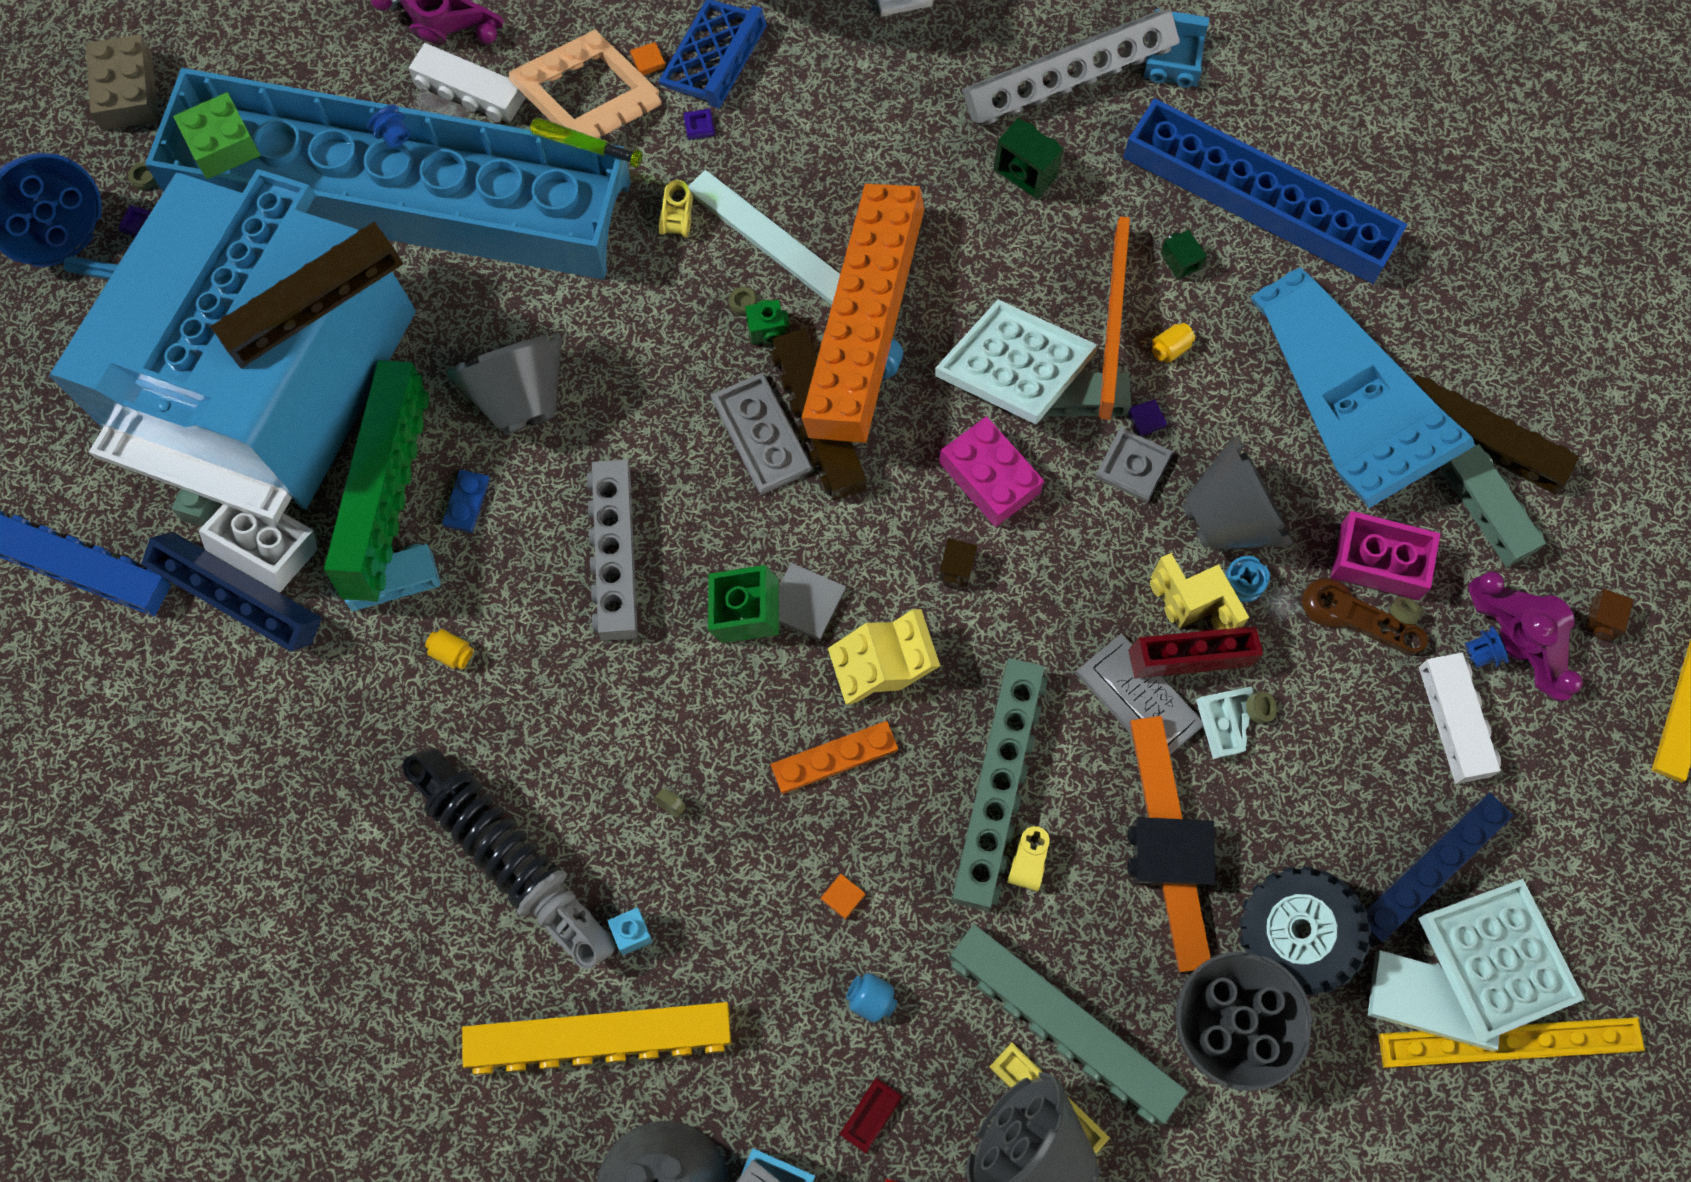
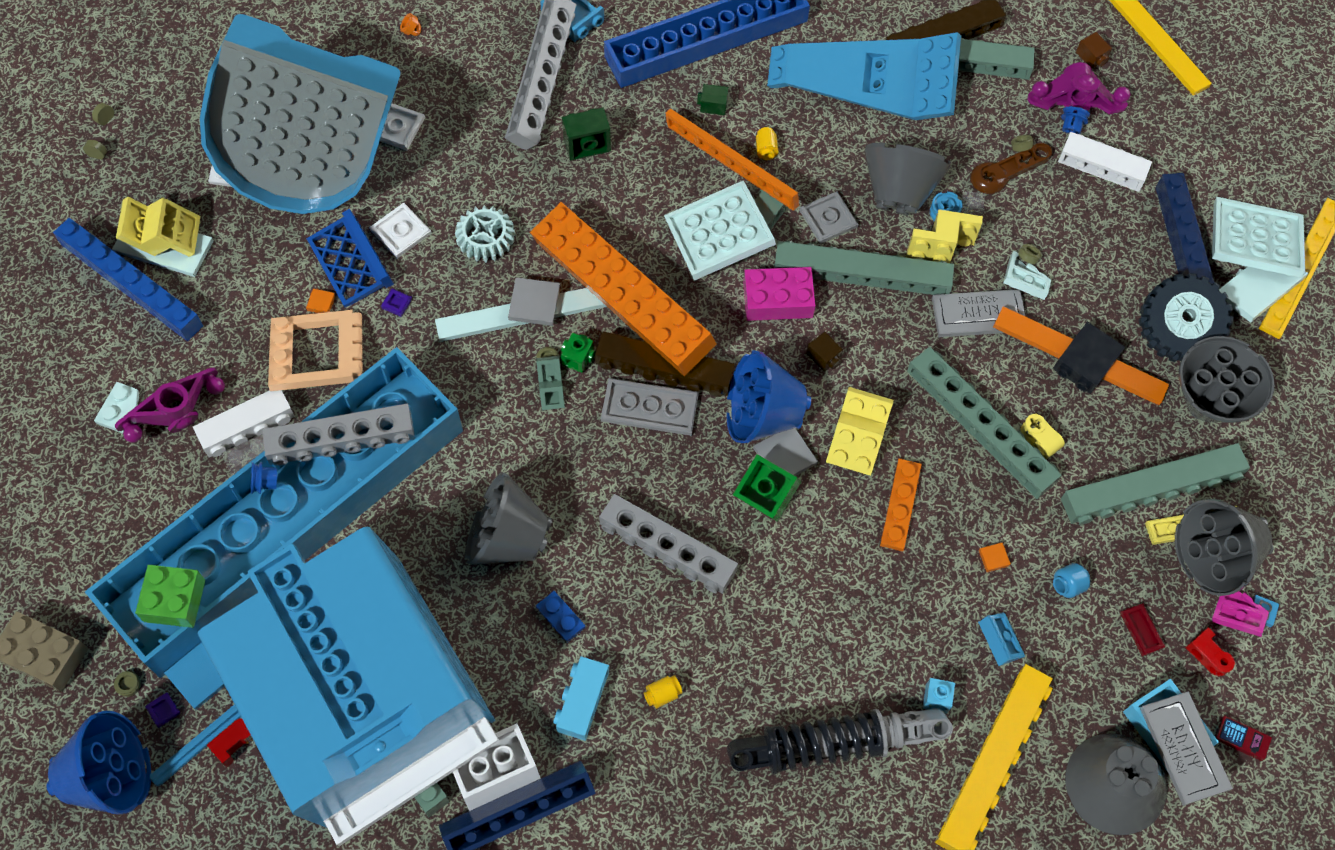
camera: 55 degrees left, 5 degrees down
dark brown brick [210,221,403,369] -> none
green brick [324,360,429,602] -> none
clear neon green piece [530,118,643,168] -> none
olive tile [654,789,686,818] -> none
light yellow piece [659,180,693,238] -> none
dark purple tile [1128,399,1167,436] -> none
dark red brick [1128,626,1263,679] -> none
dark pink brick [1330,511,1441,600] -> none
none -> light grey brick [262,403,415,466]
none -> white tile [369,203,432,258]
none -> light aqua gear [455,205,515,262]
none -> light grey tile [508,278,560,326]
none -> sand green slope [536,356,565,410]
none -> blue cone [727,350,811,443]
none -> sand green brick [774,241,954,295]
none -> dark azure slope [978,613,1025,666]

